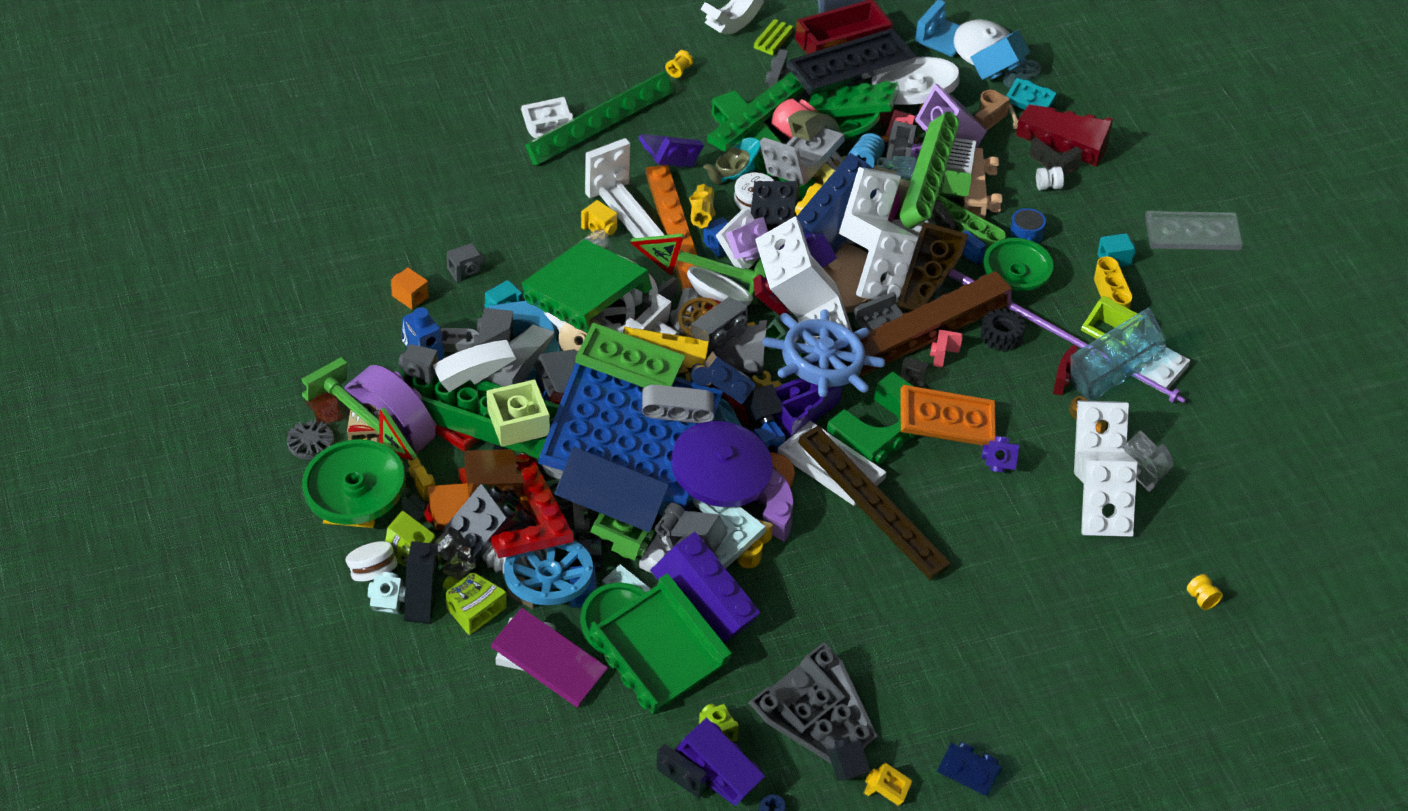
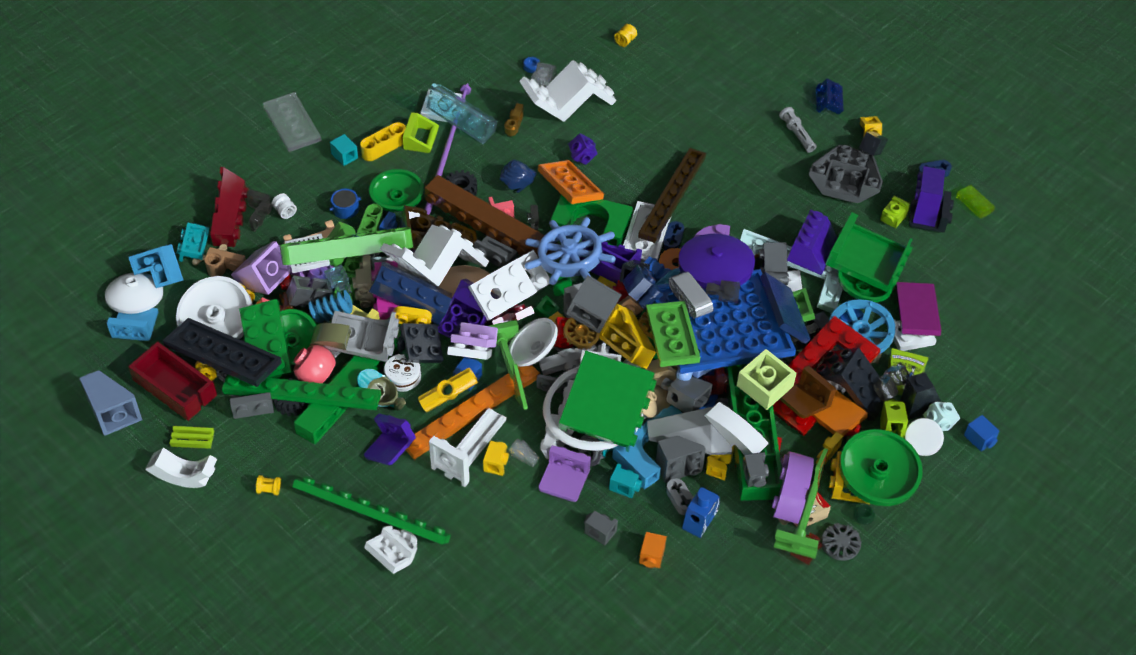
camera: 115 degrees left, 5 degrees up
dark red slope [1053,345,1081,395] -> none
none -> dark blue hair [500,160,536,193]
none -> blue tile [523,57,540,73]
none -> medium lavender bracket [539,445,591,502]
none -> dark blue beam [663,221,684,251]
none -> clear smoke plate [706,280,741,303]
none -> light grey pin [779,107,817,152]
none -> blue brick [964,415,999,451]

